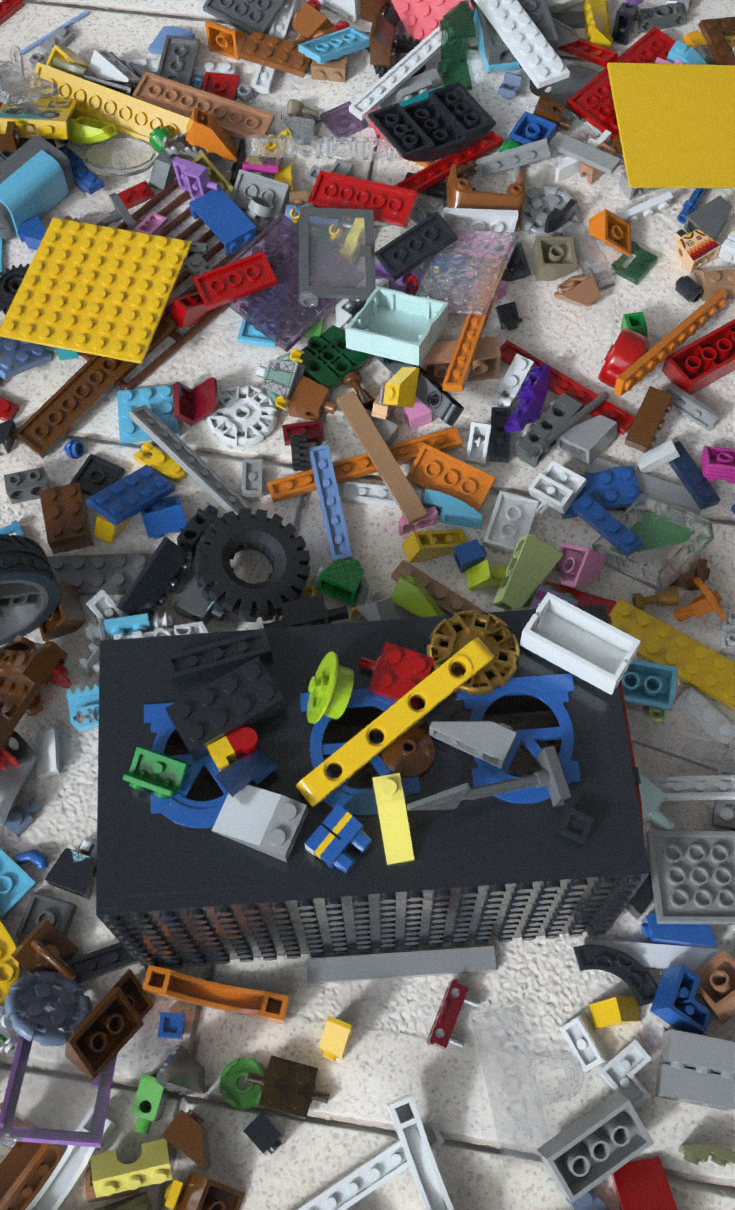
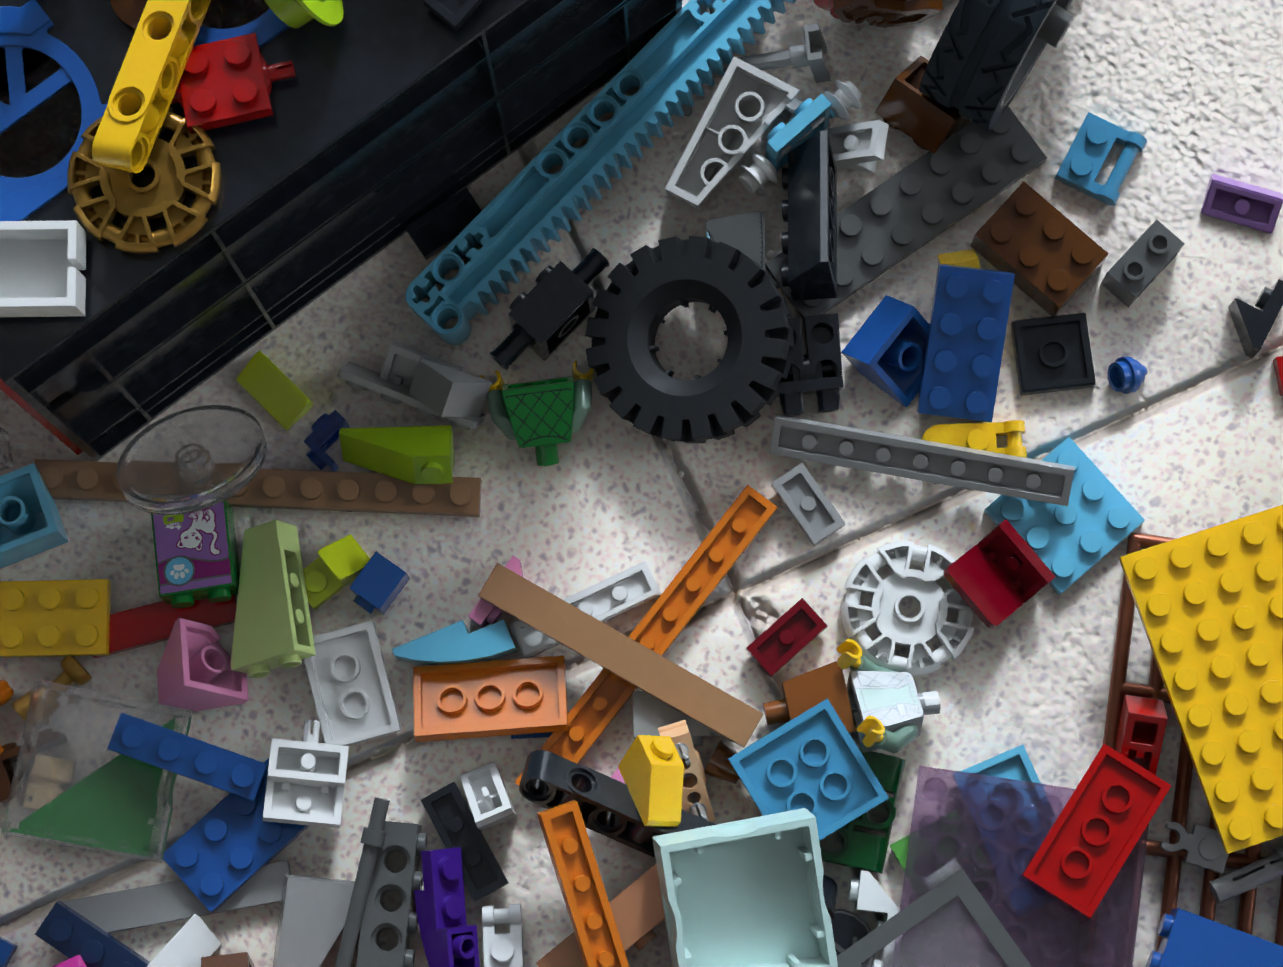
camera: 150 degrees right, 15 degrees up
reddish brown plate [14,314,177,459] -> none
black tyre [290,434,309,471] -> none
medium blue plate [308,444,353,563] -> none
yellow slope [401,529,468,563] -> none
light grey slope [429,721,517,769] -> none
none -> dark azure plate [728,698,889,841]

